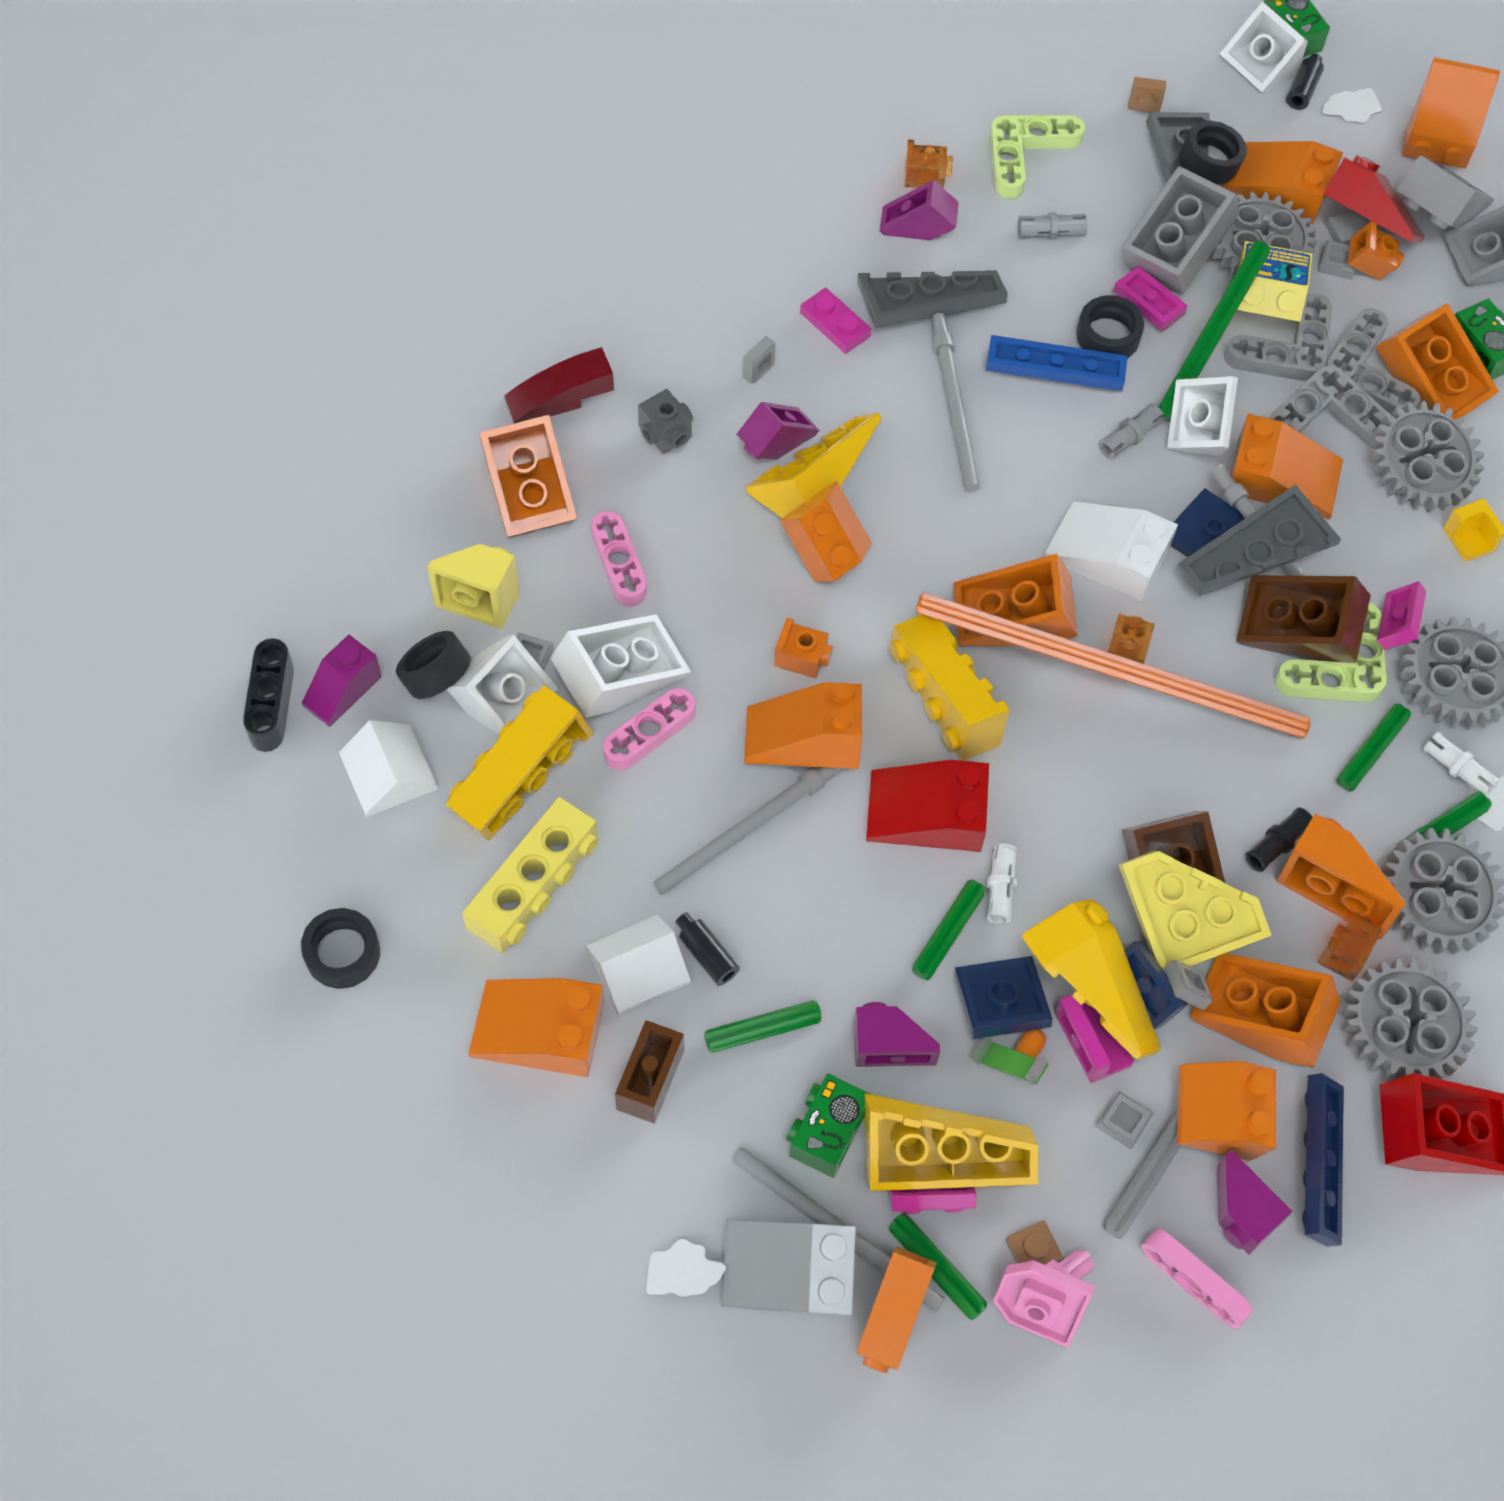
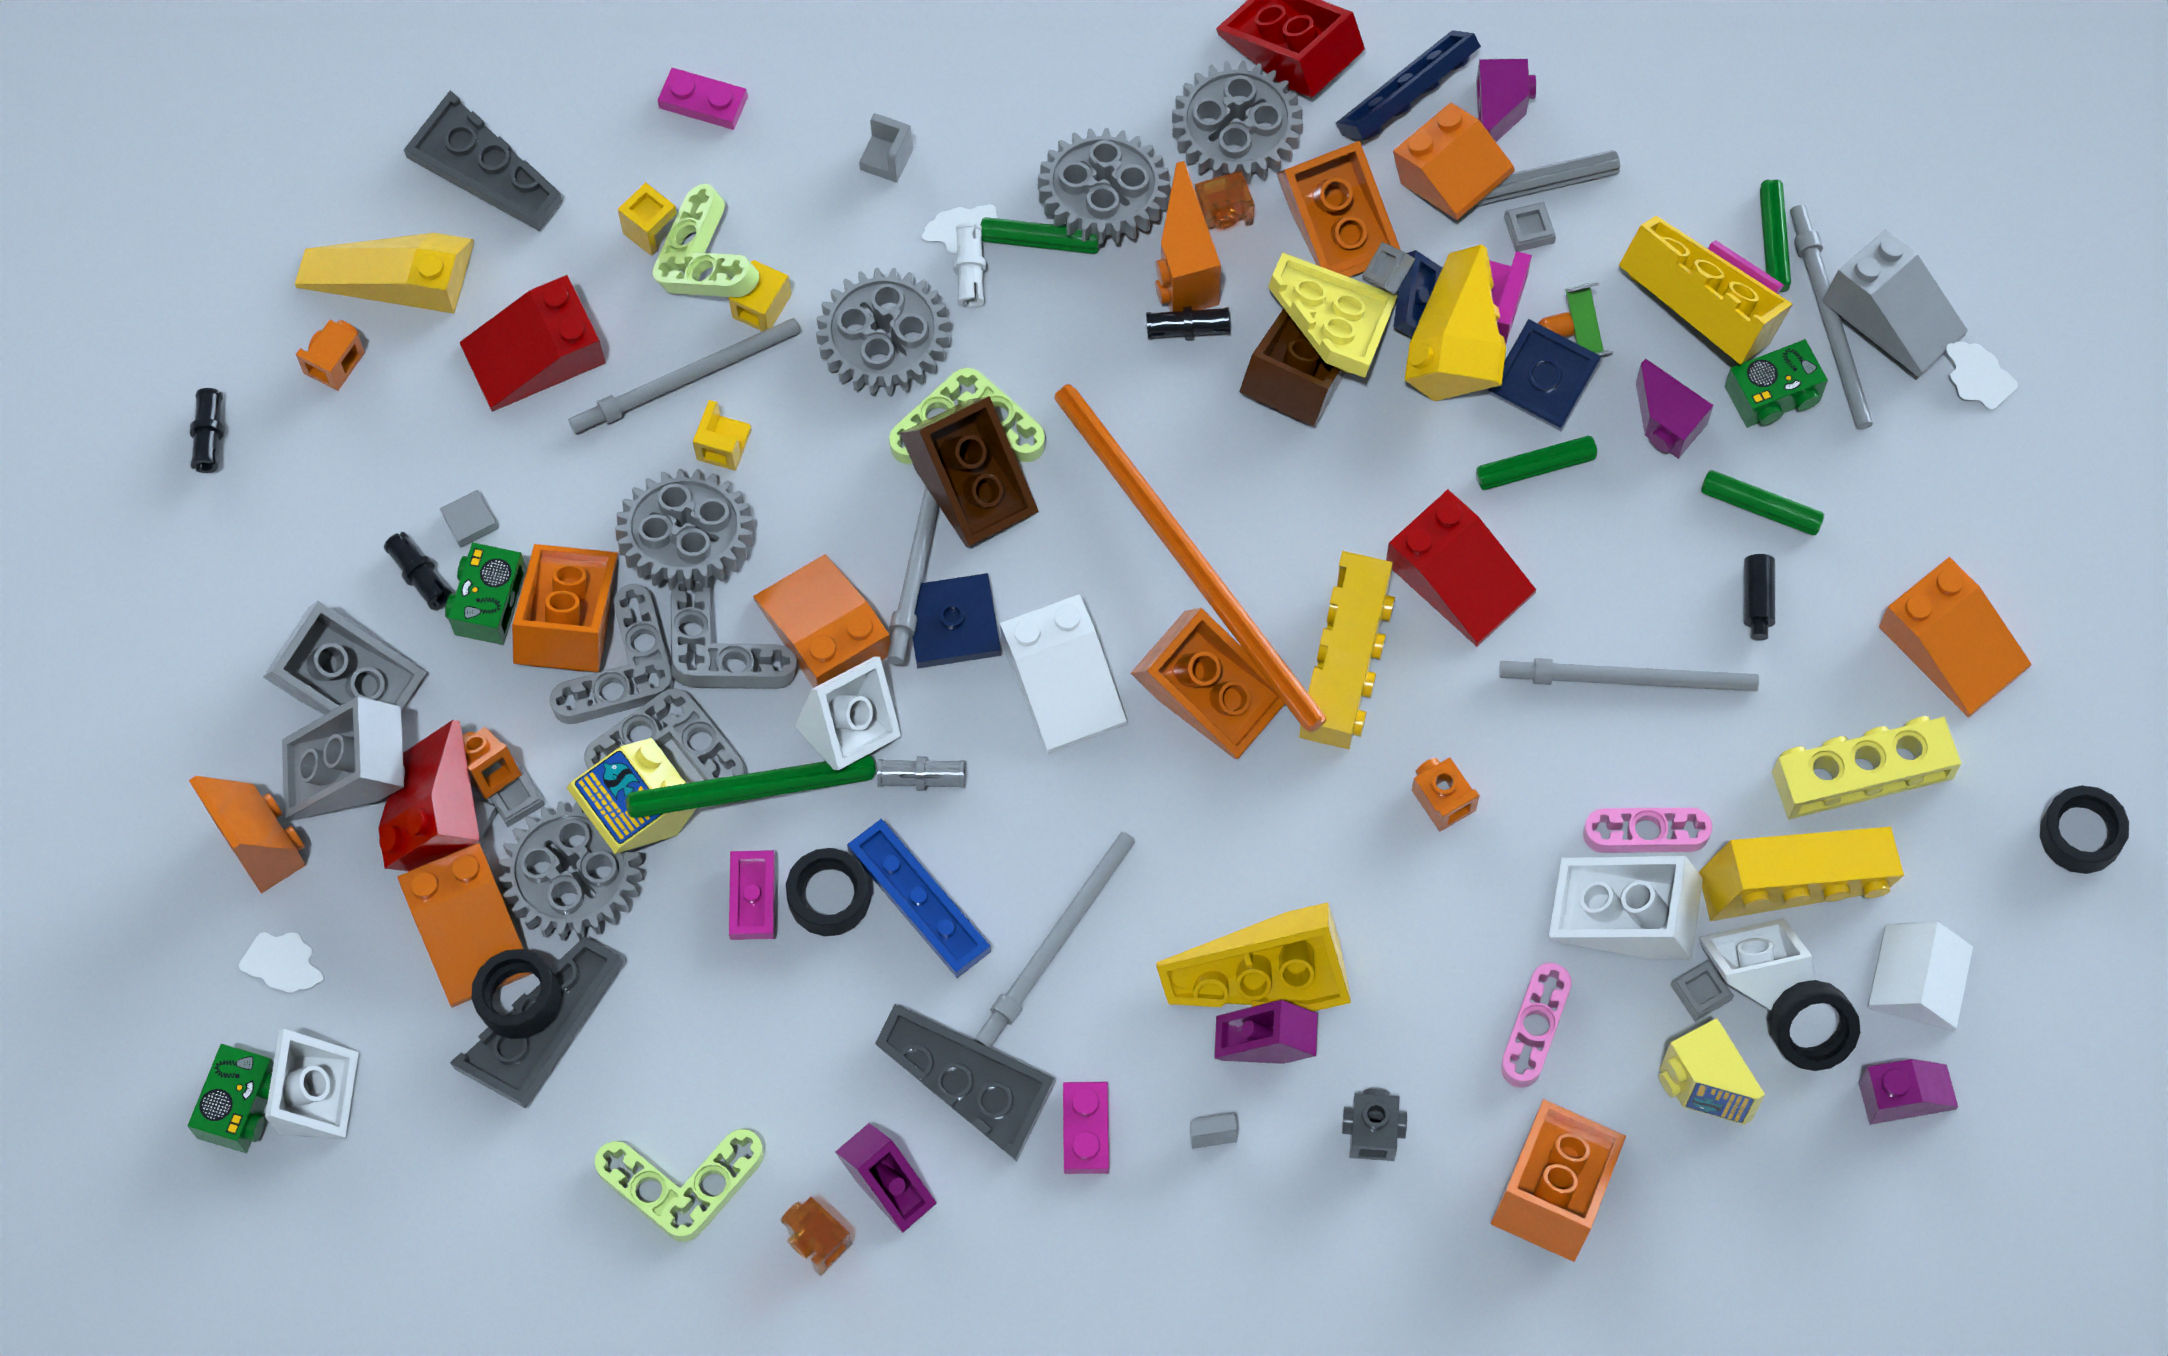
camera: 135 degrees left, 5 degrees up
black beam [243,638,294,752] -> none
dark red slope [504,347,614,424] -> none
white slope [585,915,691,1016] -> none
reddish brown brick [615,1020,684,1124] -> none
orange slope [744,682,862,769] -> none
orange slope [779,481,872,582] -> none
orange window [856,1247,937,1373] -> none
white pin [986,843,1018,925] -> none
bright pink piece [993,1250,1095,1348] -> none
medium nougat plate [1005,1220,1064,1265] -> none
light grey pin [1018,212,1087,239] -> none
clear orange brick [1108,614,1155,664] -> none
light grey brick [1122,166,1239,295] -> none
medium nougat plate [1128,77,1166,112] -> none
bright pink beam [1141,1228,1253,1329] -> none
dark grey wing [1177,484,1341,596] -> none
black cylinder [1286,54,1324,110] -> none
green axle [1337,703,1411,792] -> none
dark pink plate [1377,581,1426,650] -> none

